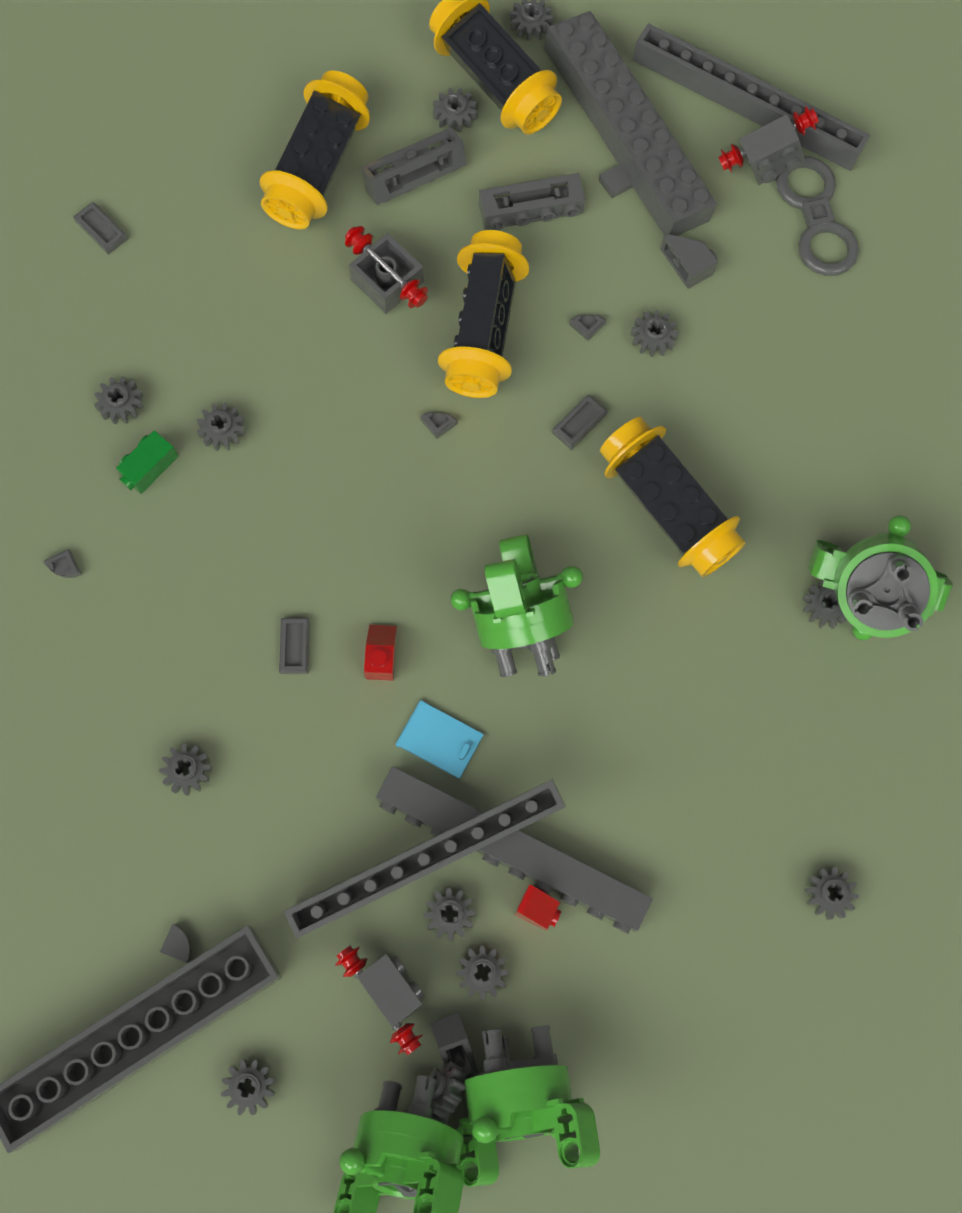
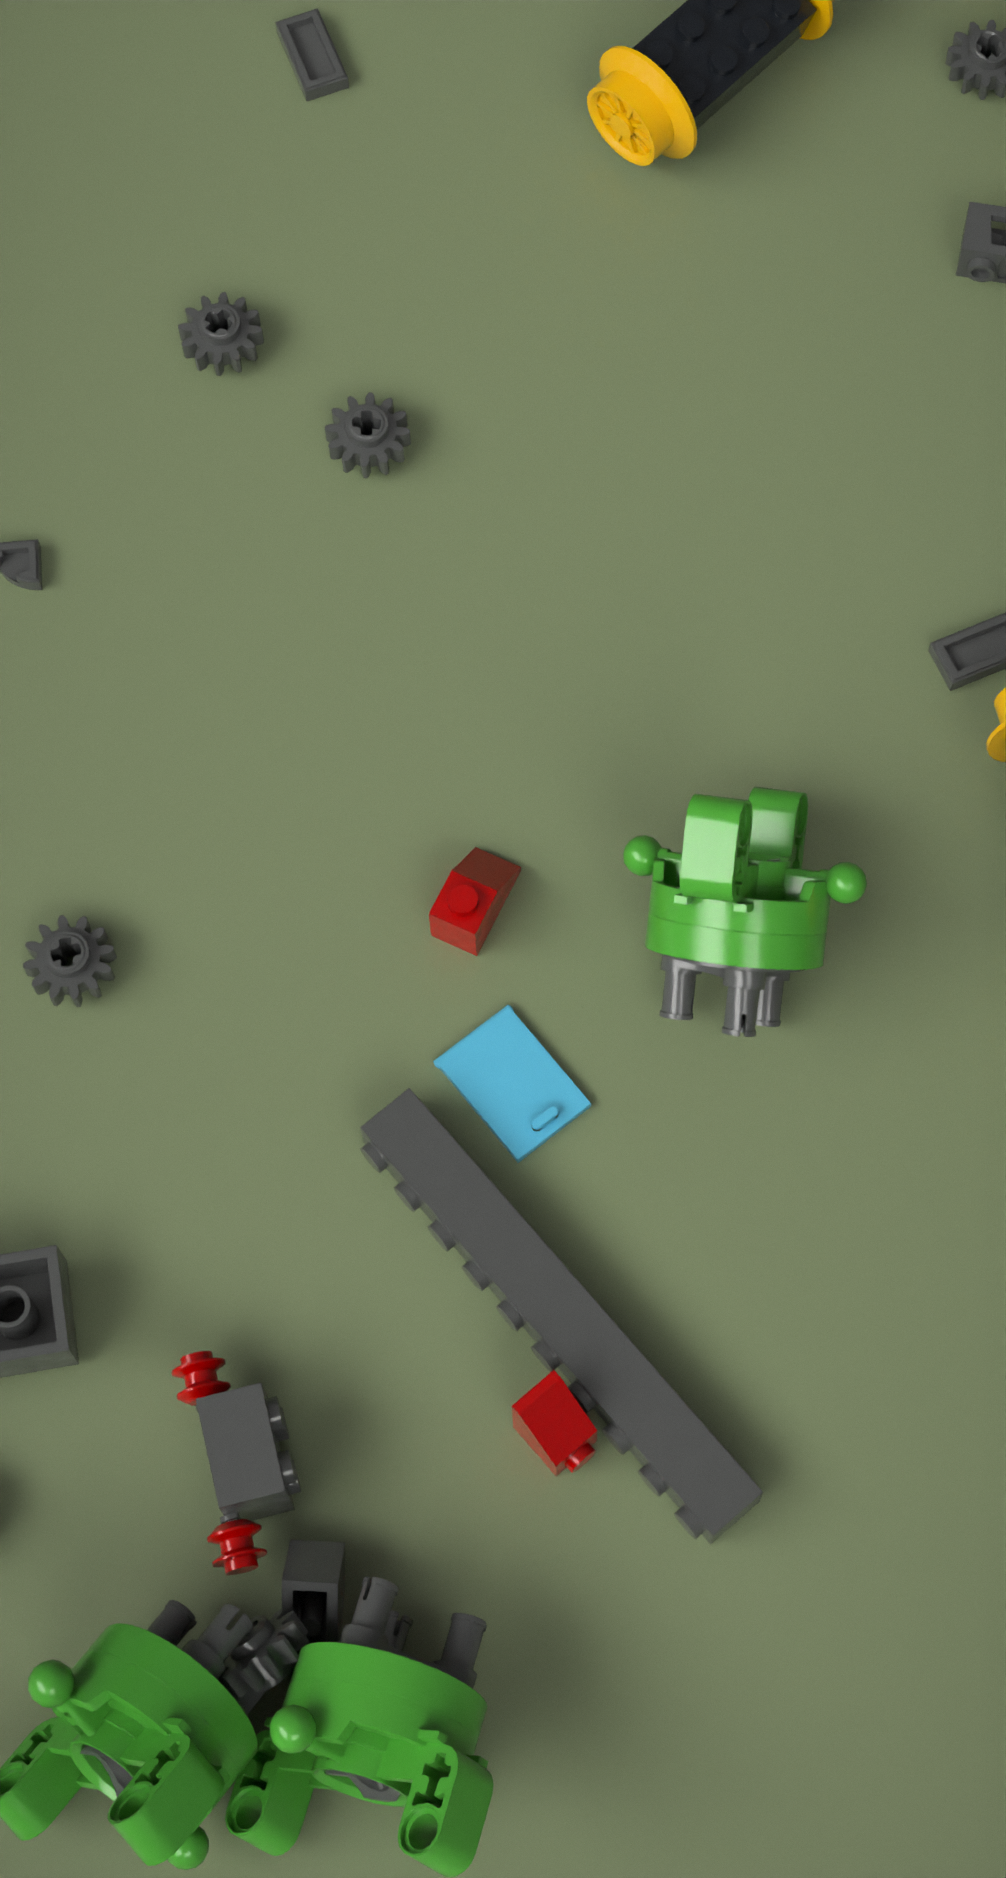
camera: 30 degrees right, 5 degrees down
green brick [116,430,179,494] -> none
dark grey tile [279,618,310,674] -> none
dark grey brick [284,779,566,939] -> none
dark grey brick [345,226,428,314] -> none
dark grey brick [361,127,467,205] -> none
dark grey tile [420,412,458,439] -> none
dark grey gear [424,888,476,941] -> none
brick [438,230,529,398] -> none
dark grey gear [456,946,509,1000] -> none

